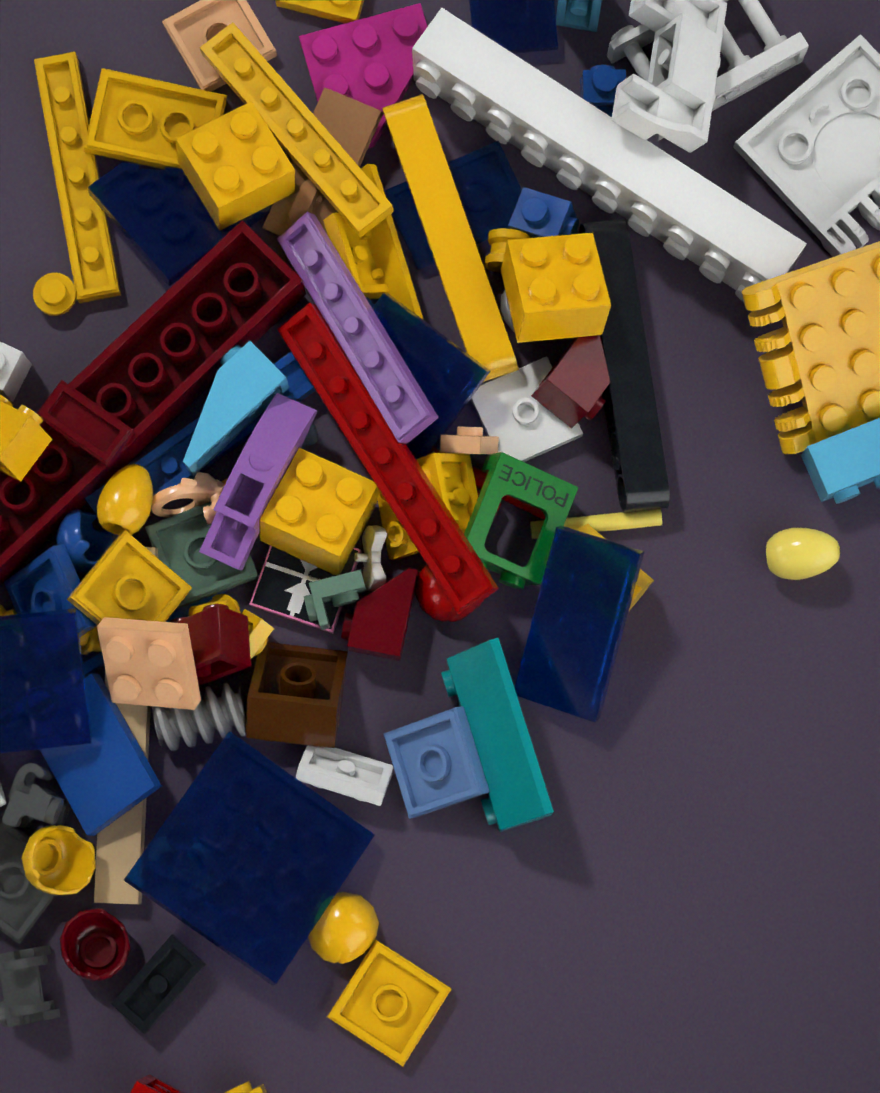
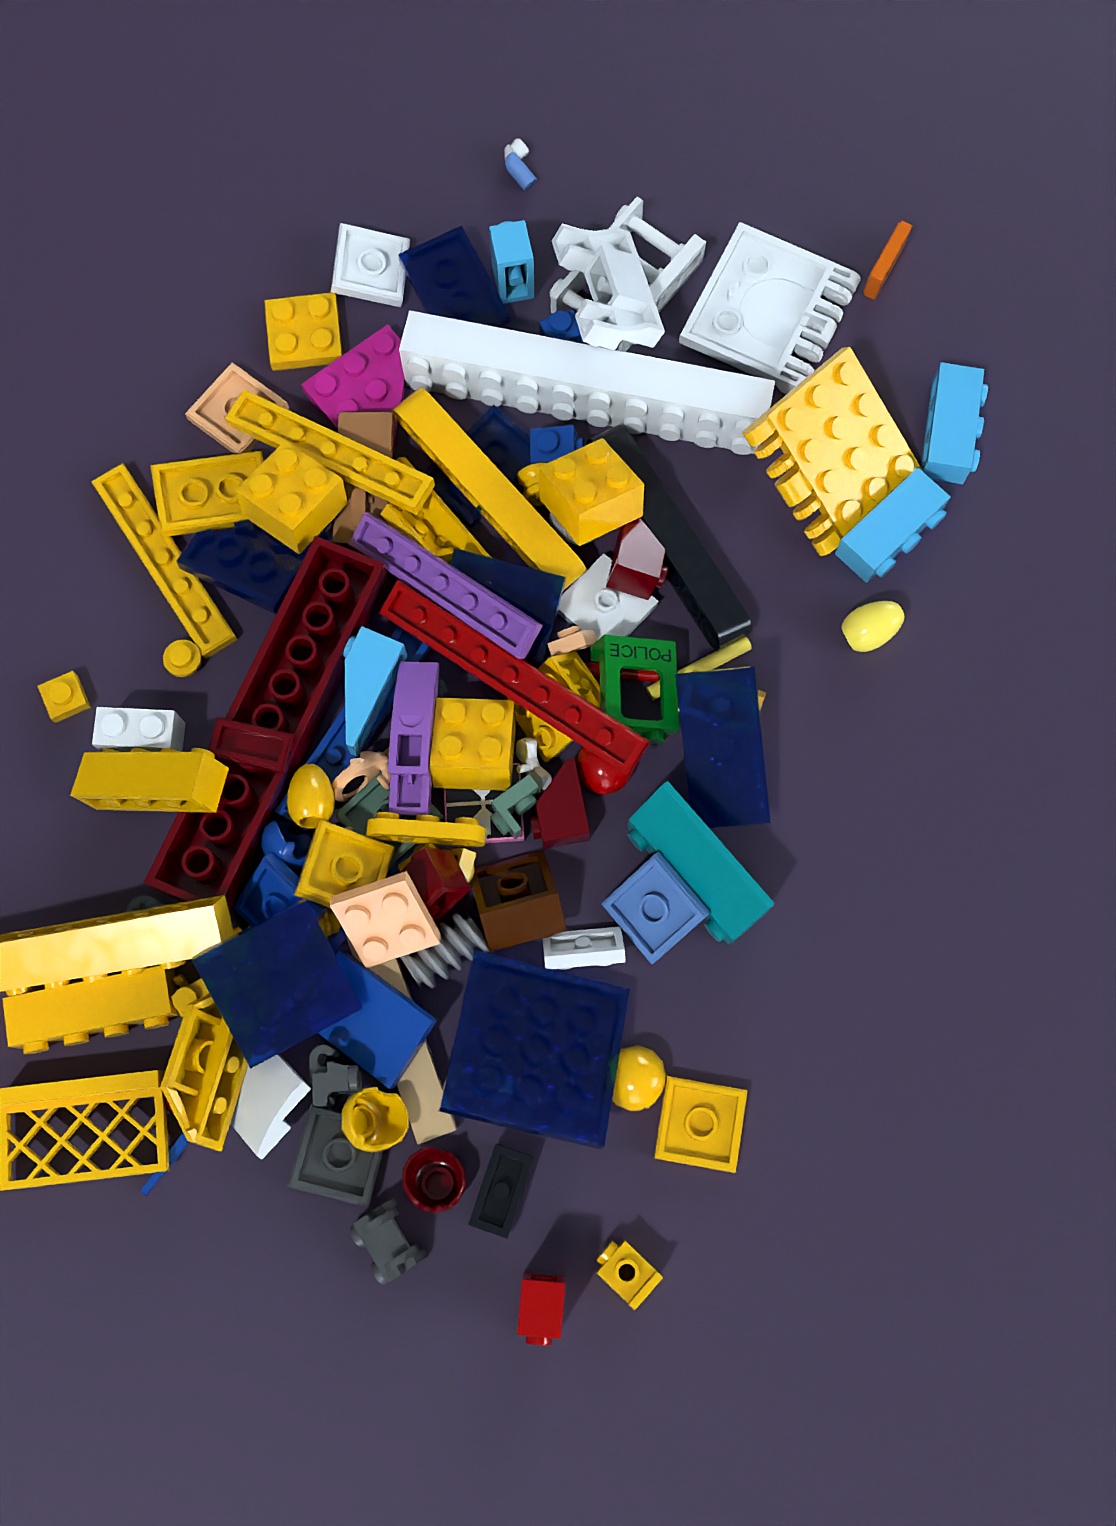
camera: 25 degrees left, 5 degrees down
none -> yellow plate [366,812,486,847]

